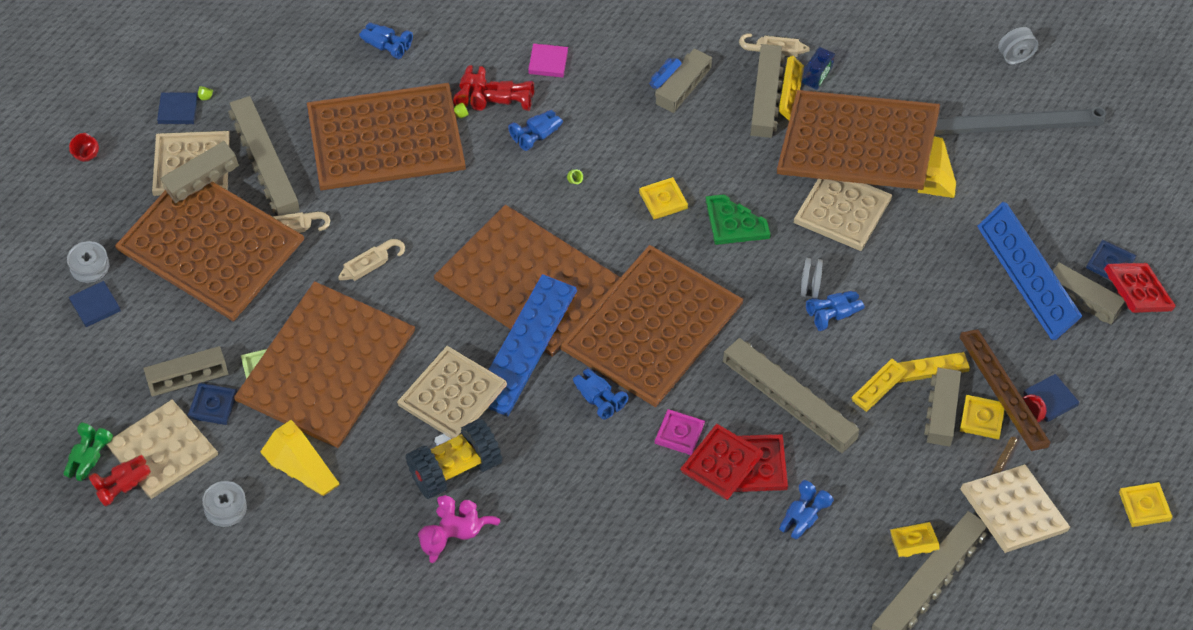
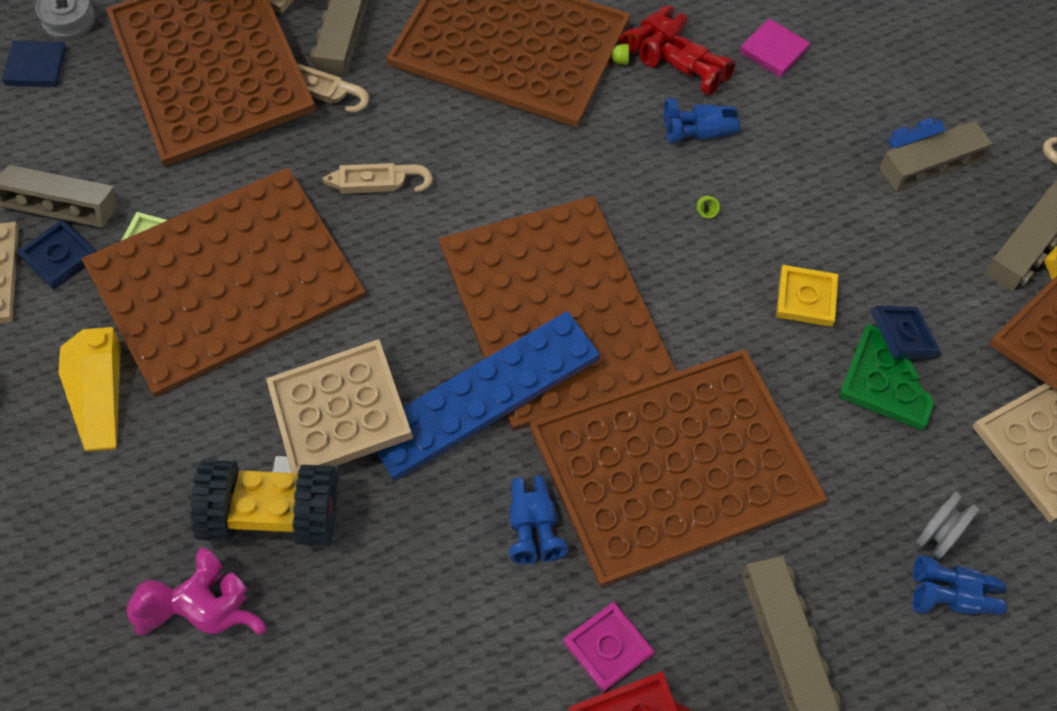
camera: 30 degrees right, 5 degrees up
none -> dark blue tile [870,306,942,359]

